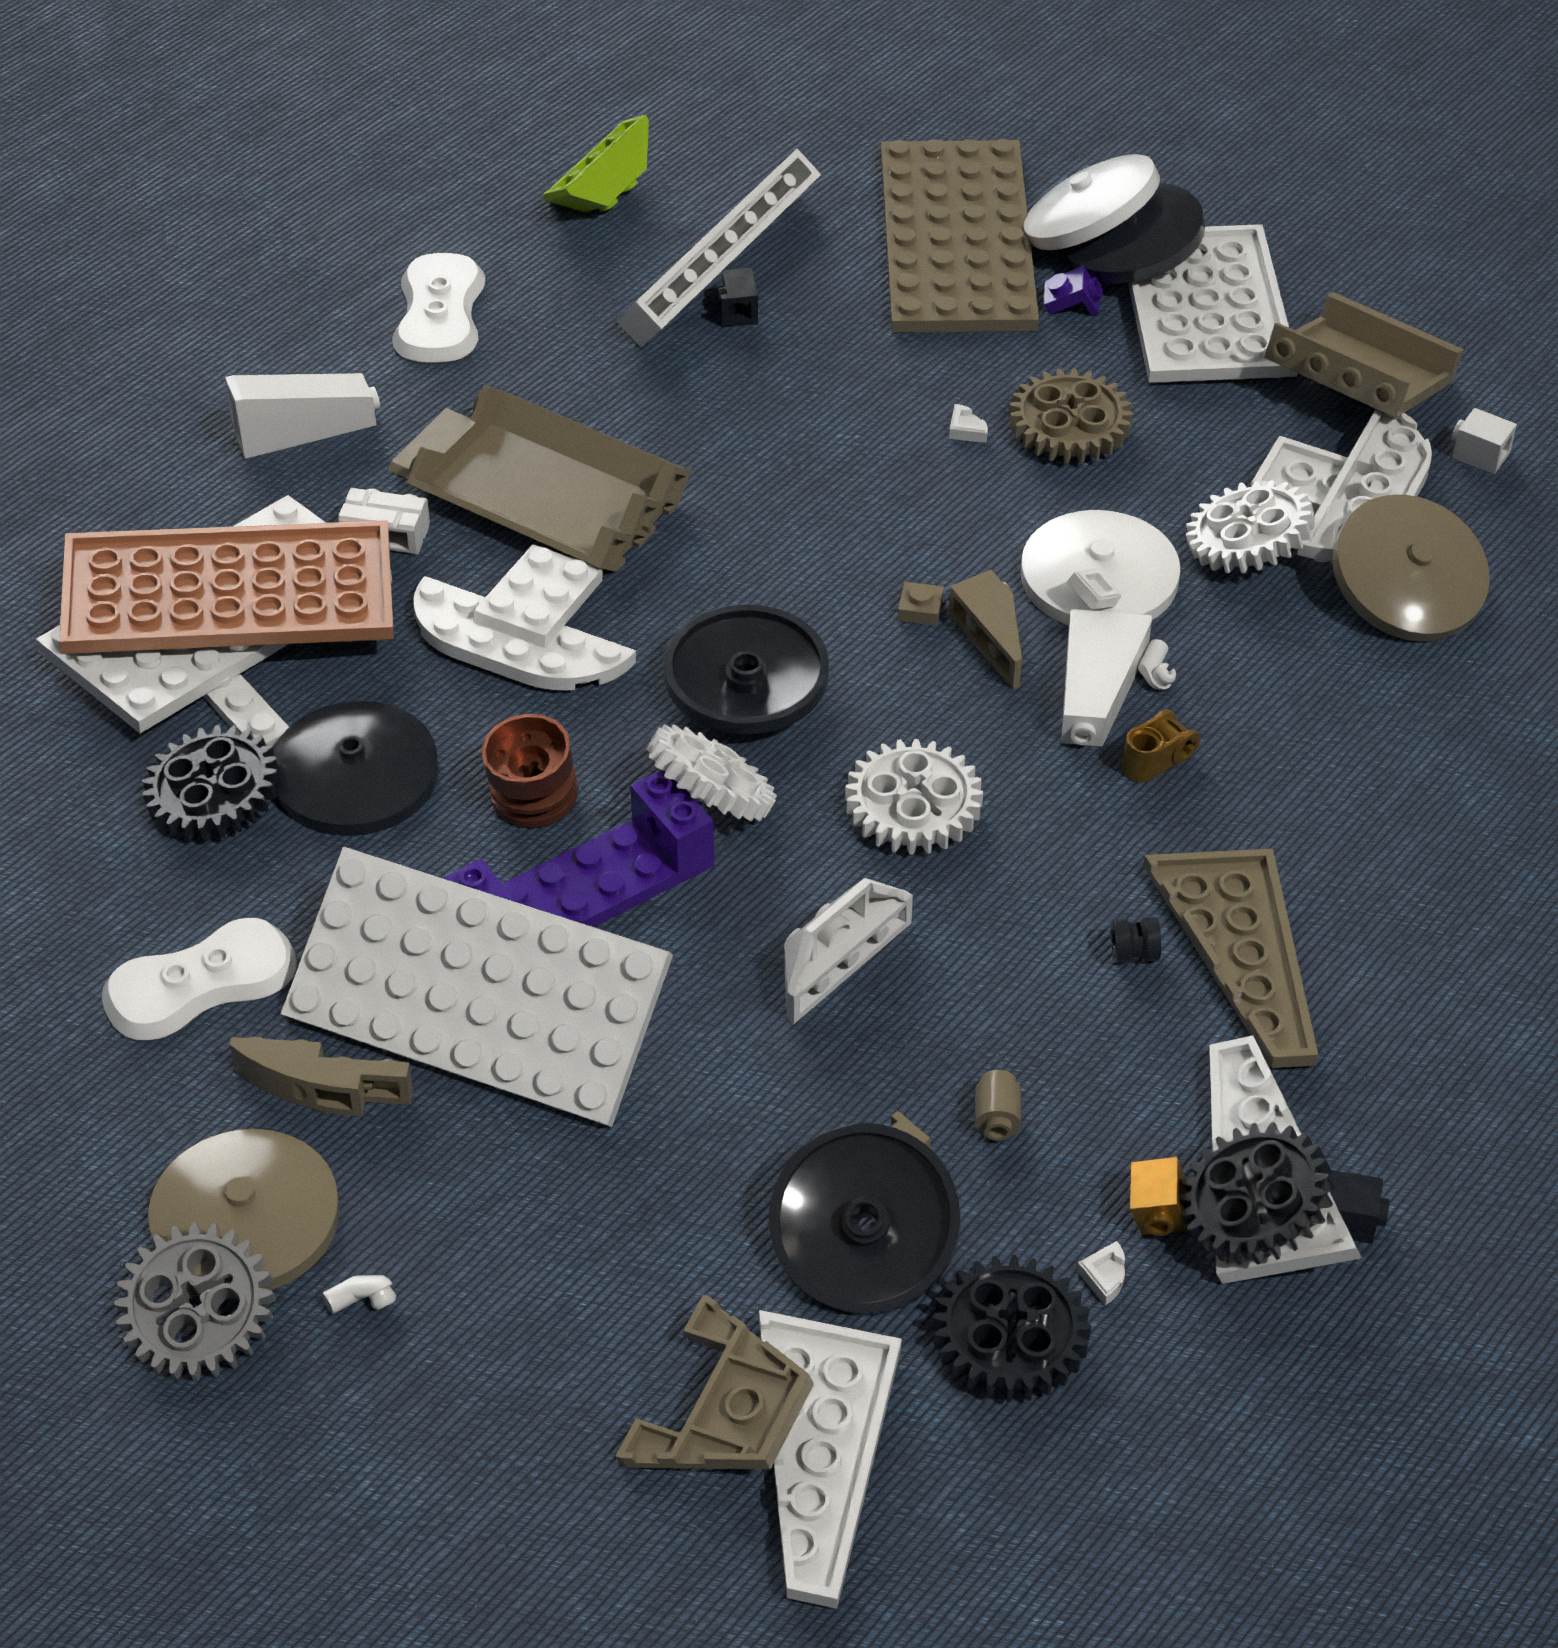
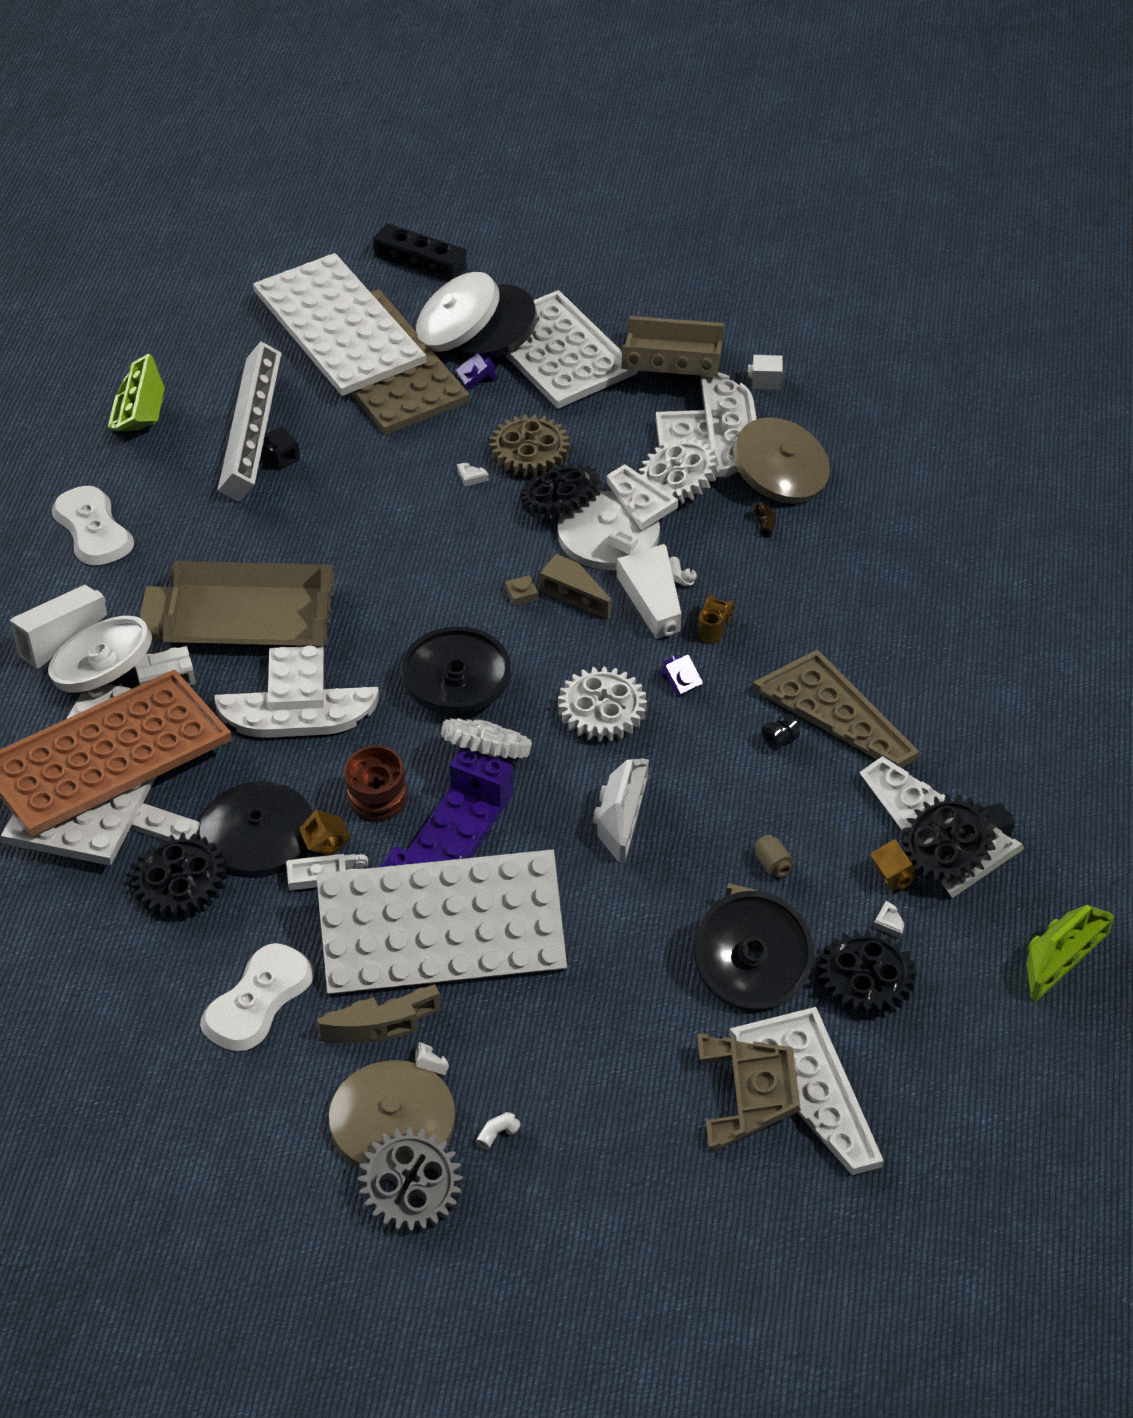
camera: 30 degrees left, 0 degrees up
none -> white dish [48,616,152,692]
none -> white plate [253,253,427,396]
none -> white hinge [286,854,368,890]
none -> pearl gold brick [299,810,351,855]
none -> black brick [373,223,467,281]
none -> white tile [415,1043,449,1075]
none -> black gear [520,464,602,519]
none -> white wing [607,465,678,530]
none -> bracket [658,655,703,696]
none -> dark brown arm [753,502,777,537]
none -> lime wedge [1026,905,1115,1002]

